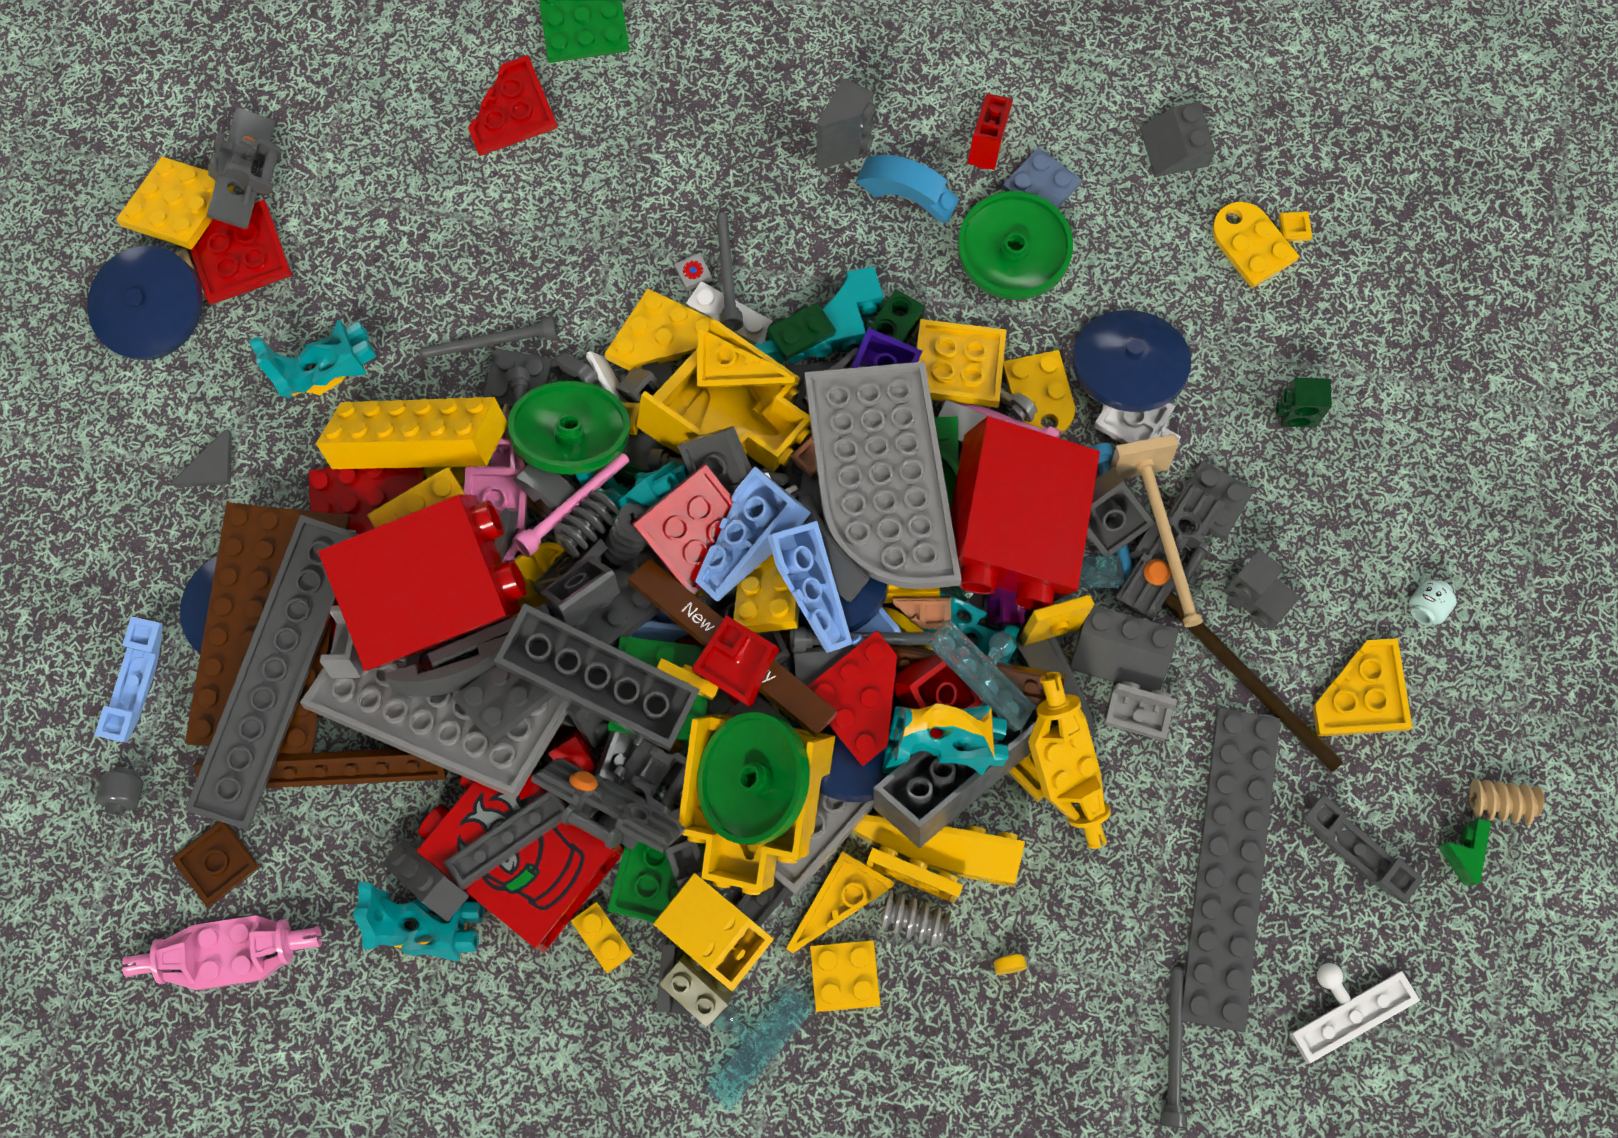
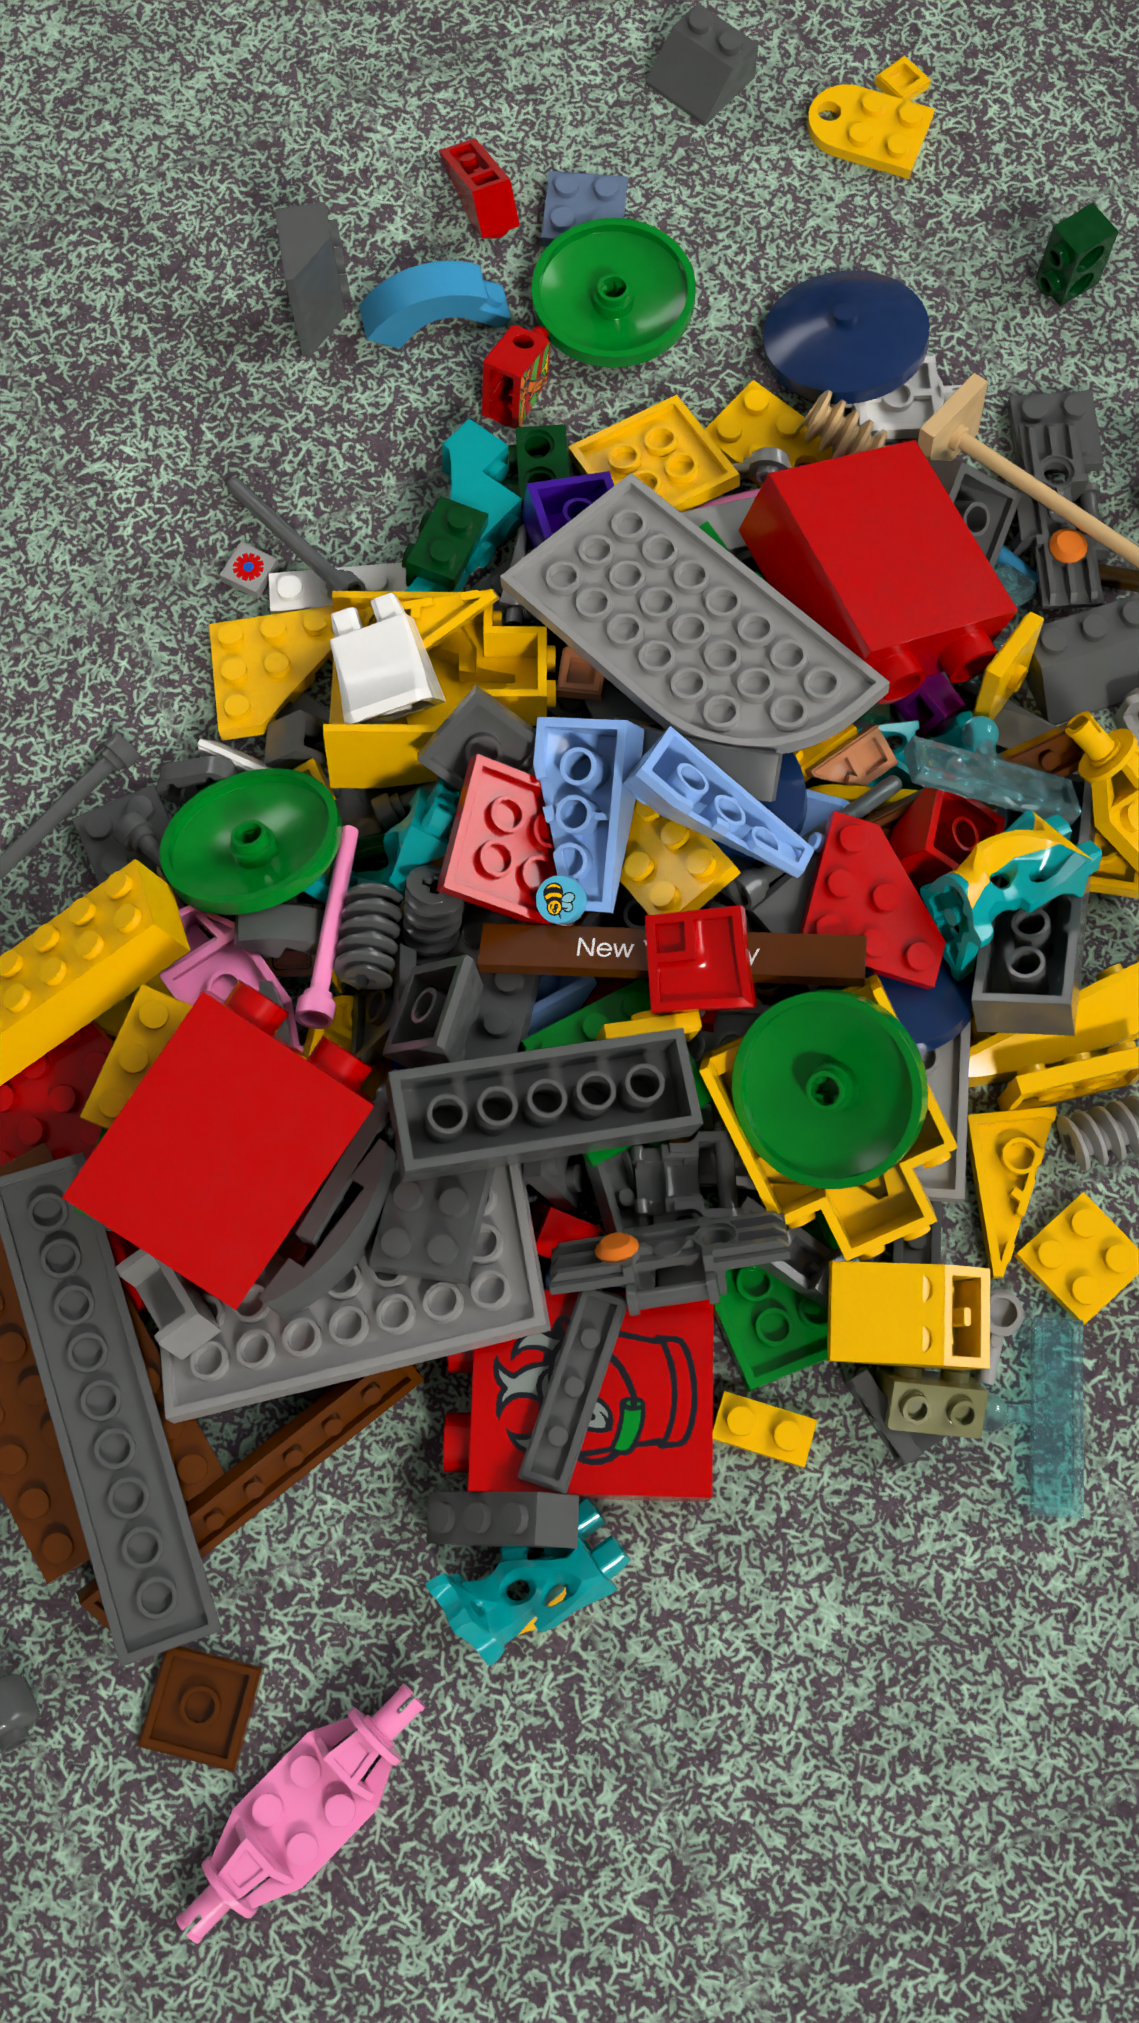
camera: 35 degrees left, 0 degrees up
none -> white hips [330,593,446,724]
none -> red torso [482,325,552,429]
none -> medium azure tile [536,875,587,924]
none -> tan piece [796,390,889,459]
none -> light grey plate [975,1289,1024,1386]

